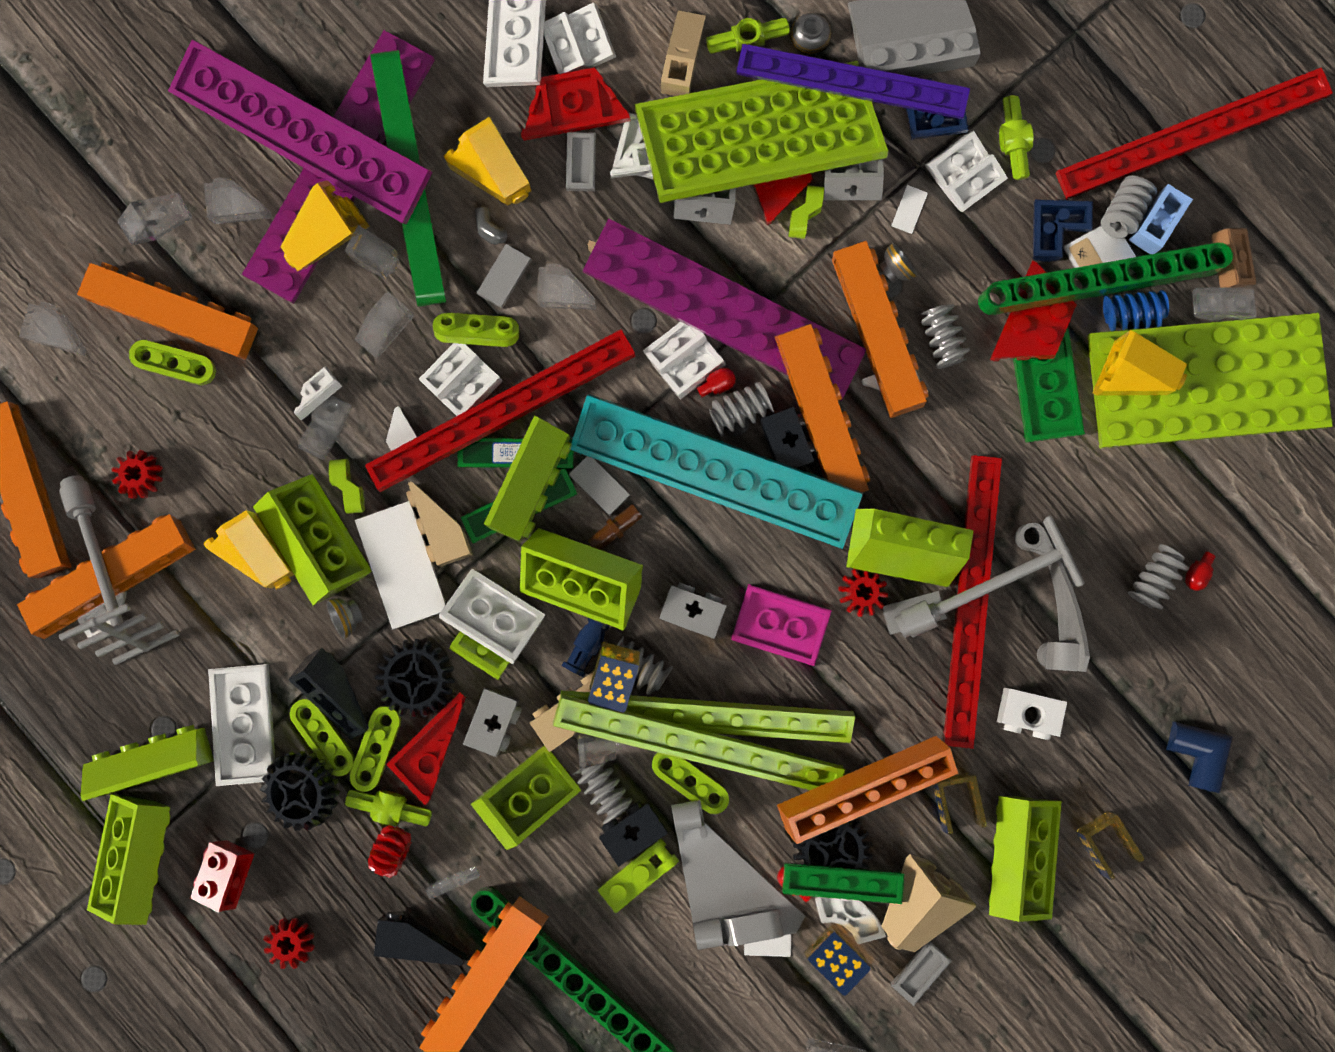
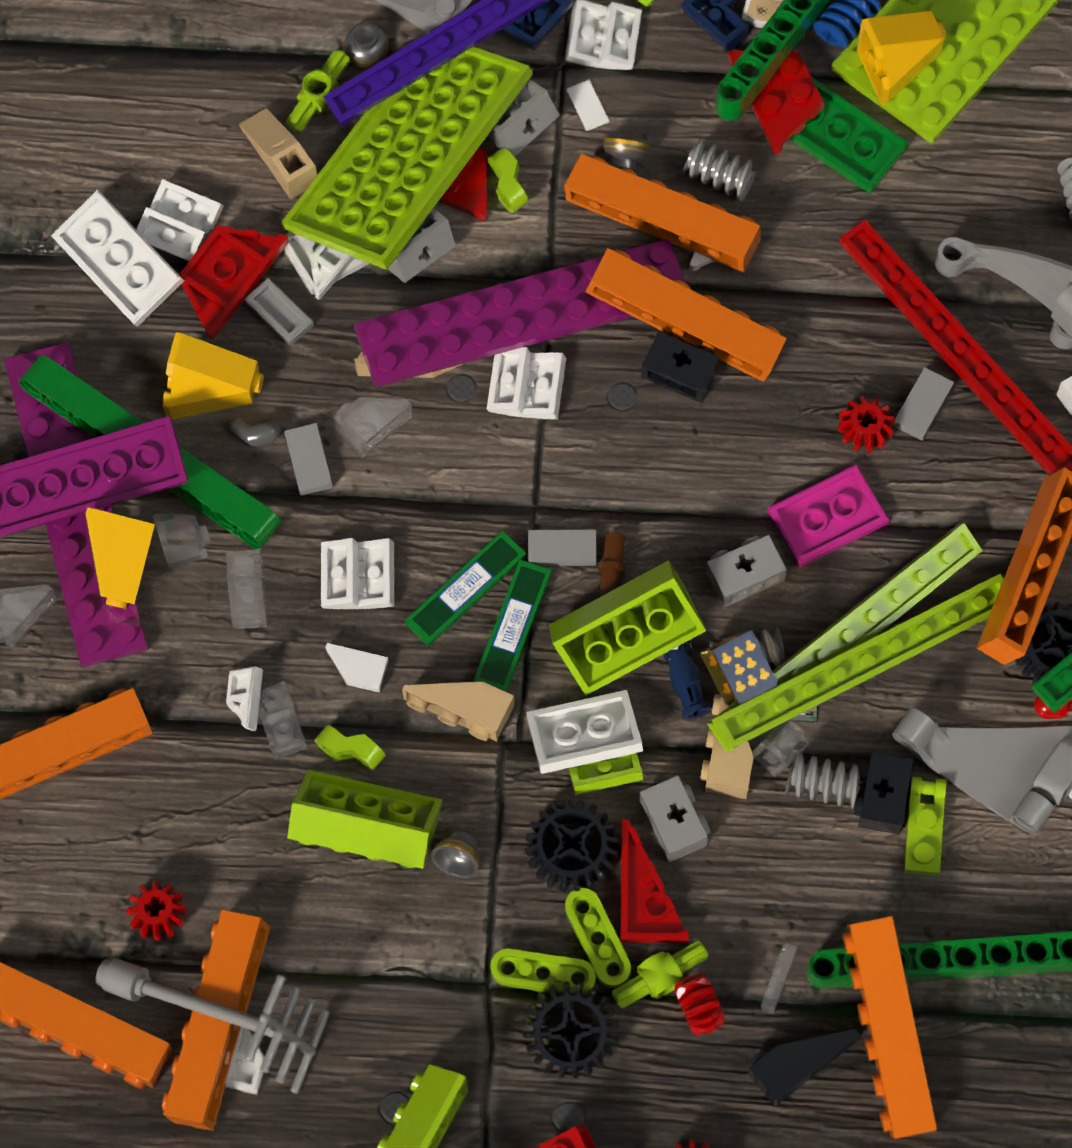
camera: 45 degrees left, 15 degrees down
lime plate [129,340,216,385] -> none
yellow slope [204,510,294,590] -> none
white tile [208,664,275,786] -> none
black slope [288,647,369,740] -> none
white tile [355,501,446,630] -> none
red plate [365,329,636,492] -> none
lime plate [433,313,519,347] -> none
lime slope [471,745,581,850] -> none
lime slope [484,415,572,543] -> none
teal plate [571,394,863,549] -> none
lime plate [652,752,729,814] -> none
red cylinder [696,368,736,398] -> none
light grey piece [709,382,774,437] -> none
lime slope [846,509,973,587] -> none
light grey piece [895,515,1085,638] -> none

